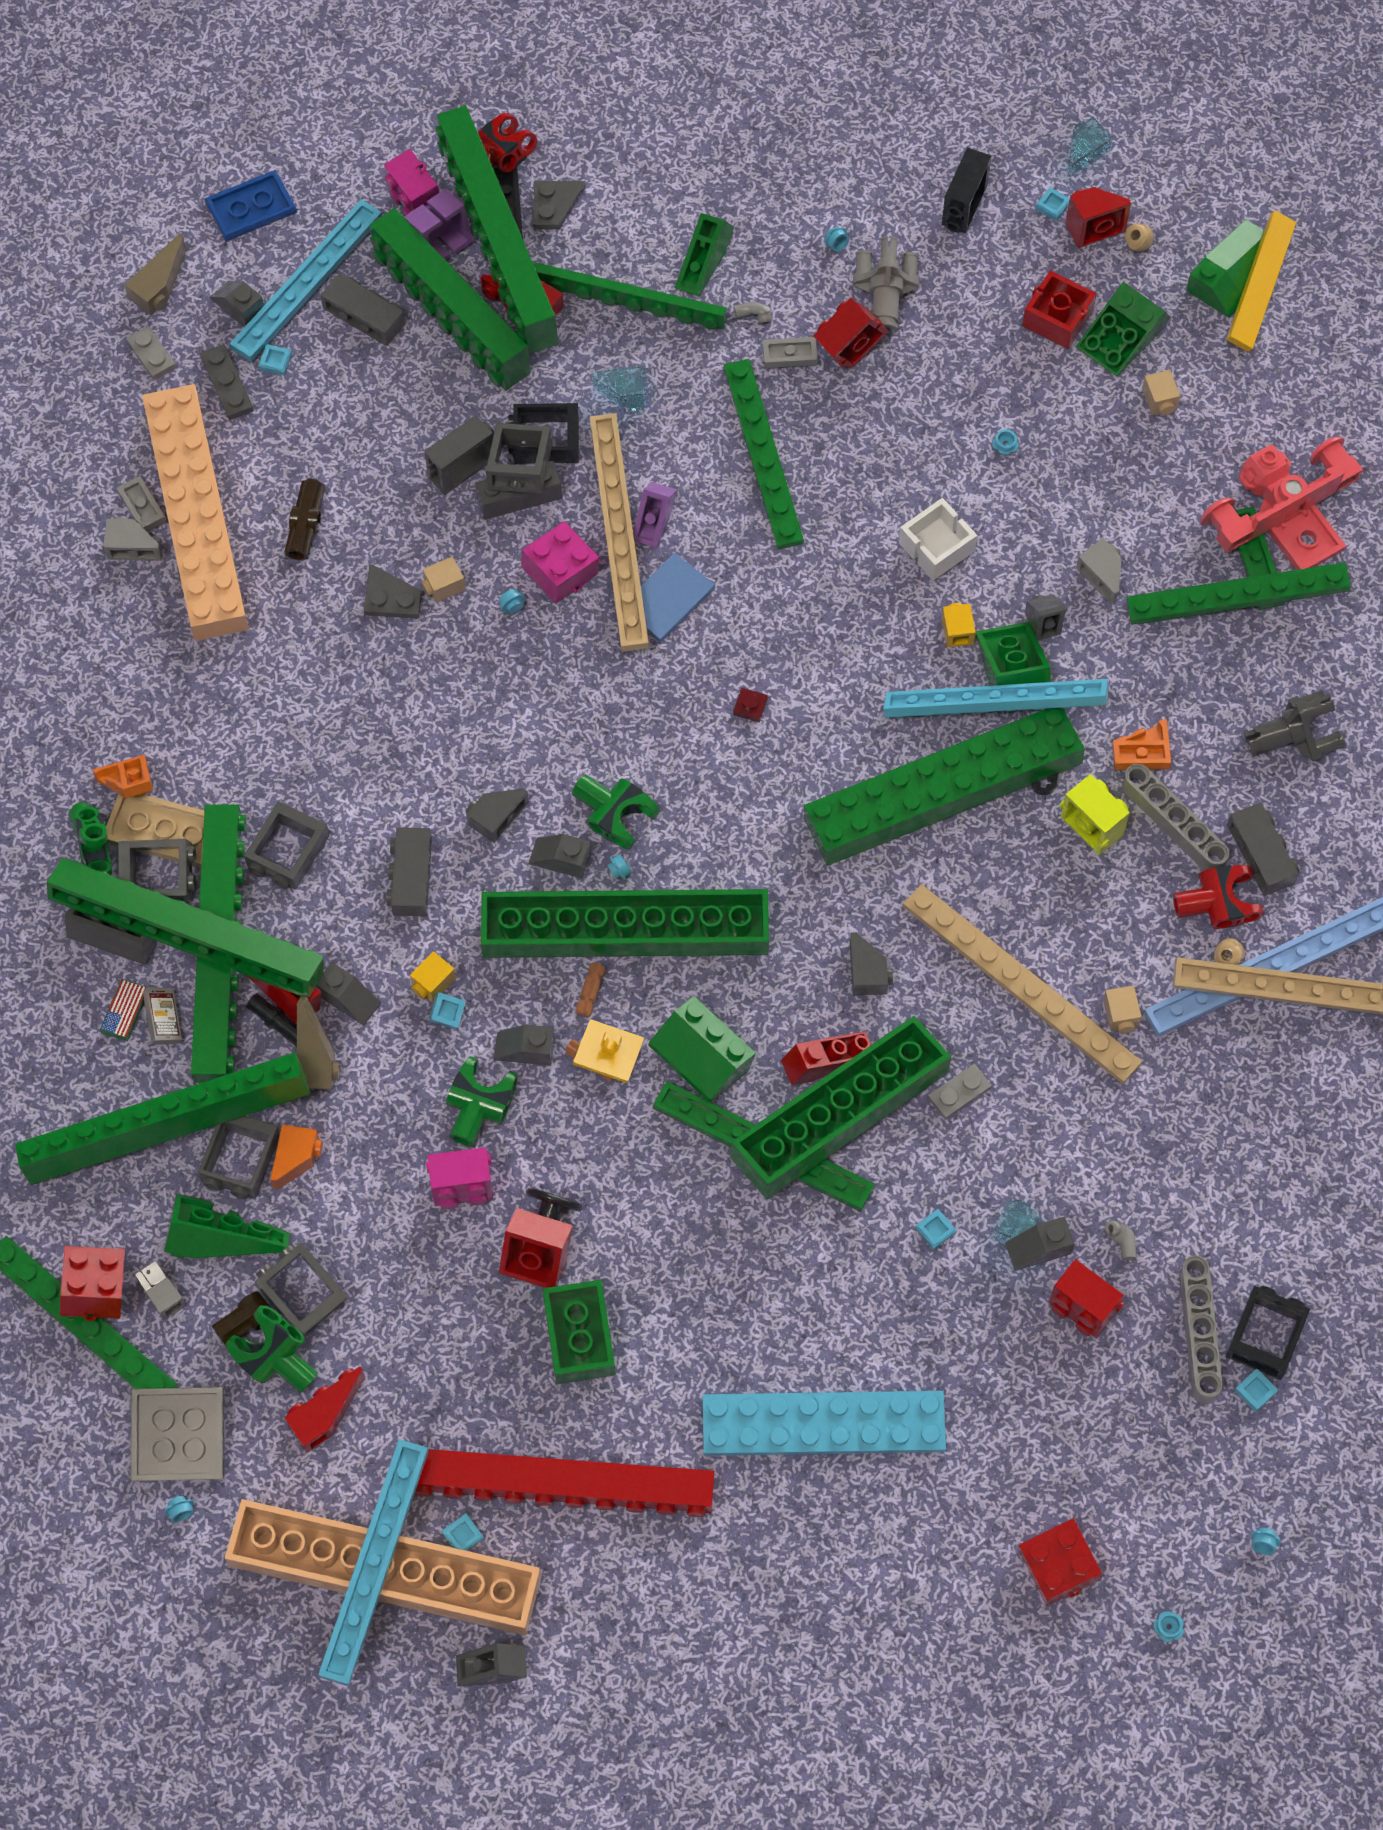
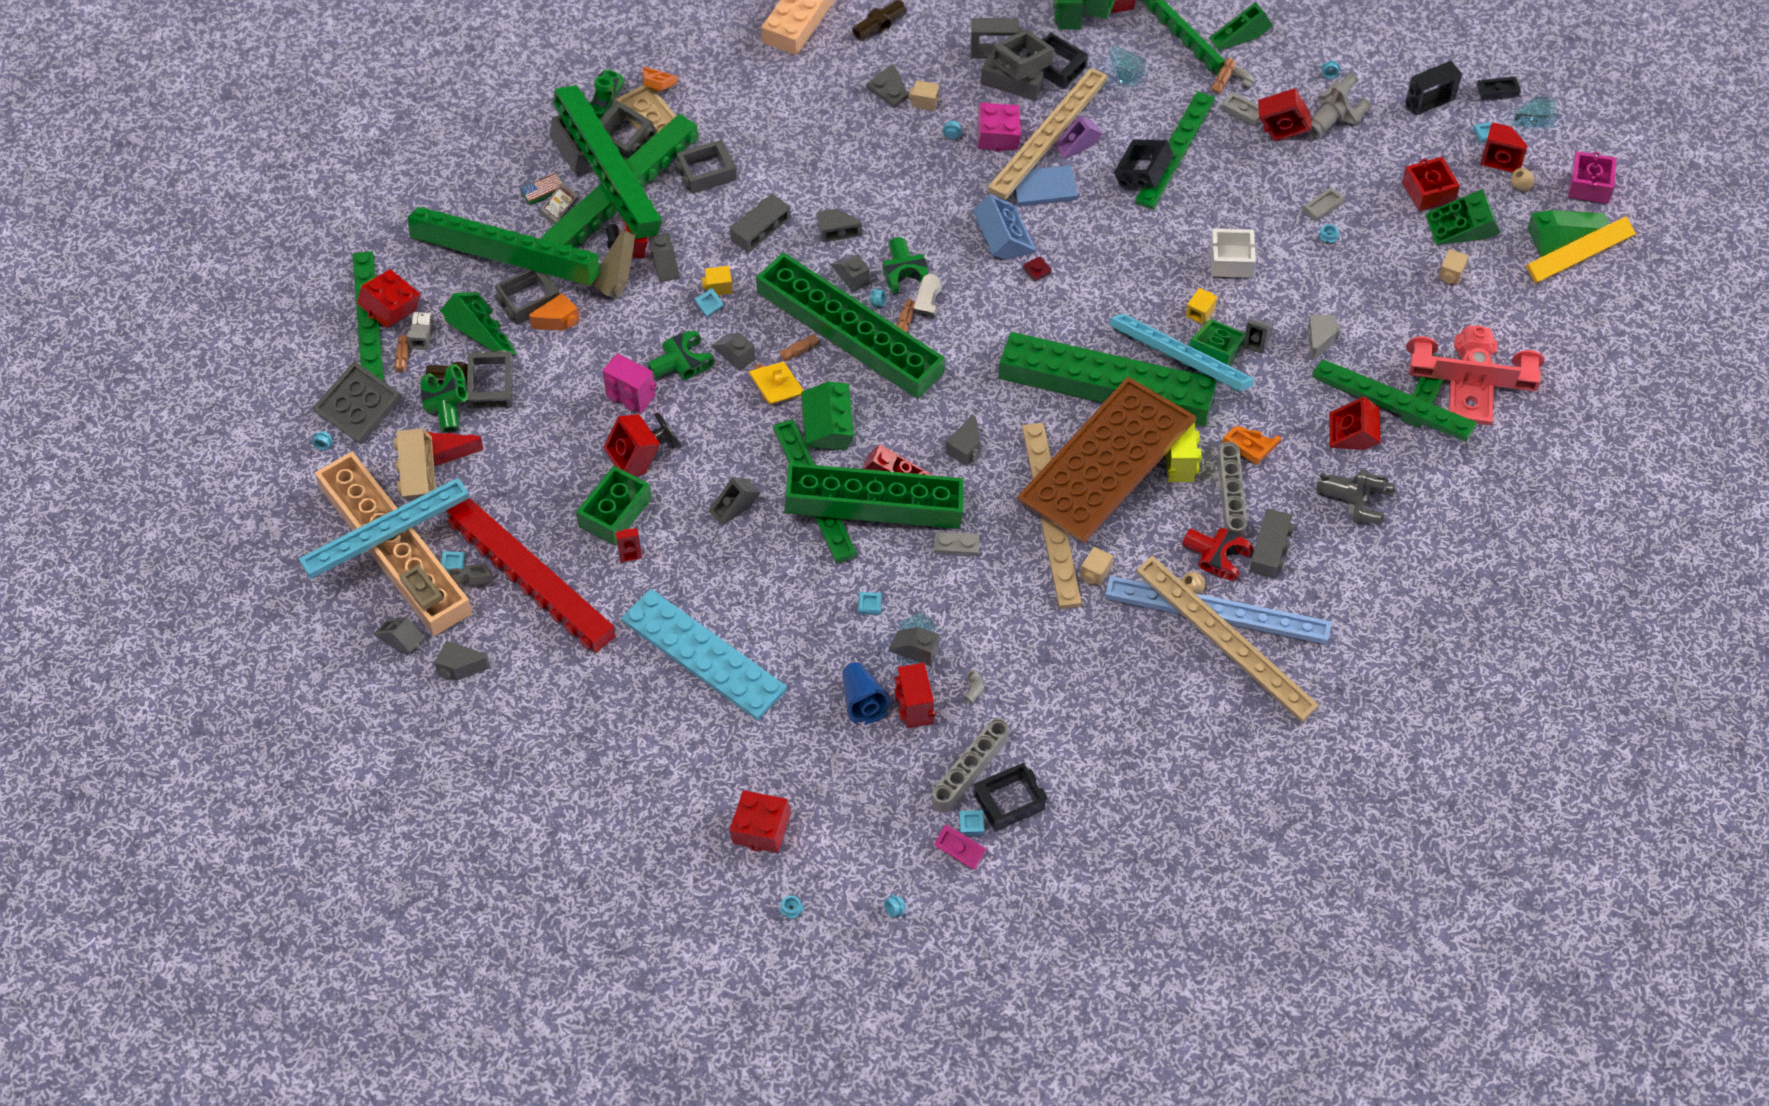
camera: 40 degrees right, 10 degrees down
none -> nougat axle [394,335,409,372]
none -> tan brick [394,428,436,502]
none -> dark tan plate [399,564,443,611]
none -> dark grey slope [434,641,490,680]
none -> dark grey plate [449,563,492,585]
none -> red plate [615,528,642,563]
none -> dark grey slope [709,477,761,525]
none -> blue cone [842,662,892,725]
none -> nougat axle [896,299,916,332]
none -> leg [914,274,941,317]
none -> dark pink plate [934,824,987,869]
none -> medium blue slope [973,194,1036,260]
none -> dark orange plate [1016,377,1196,544]
none -> black window [1114,140,1174,188]
none -> nougat axle [1211,58,1236,94]
none -> light grey tile [1302,187,1346,222]
none -> red slope [1329,396,1381,450]
none -> black plate [1476,76,1521,100]
none -> dark pink brick [1568,151,1617,204]

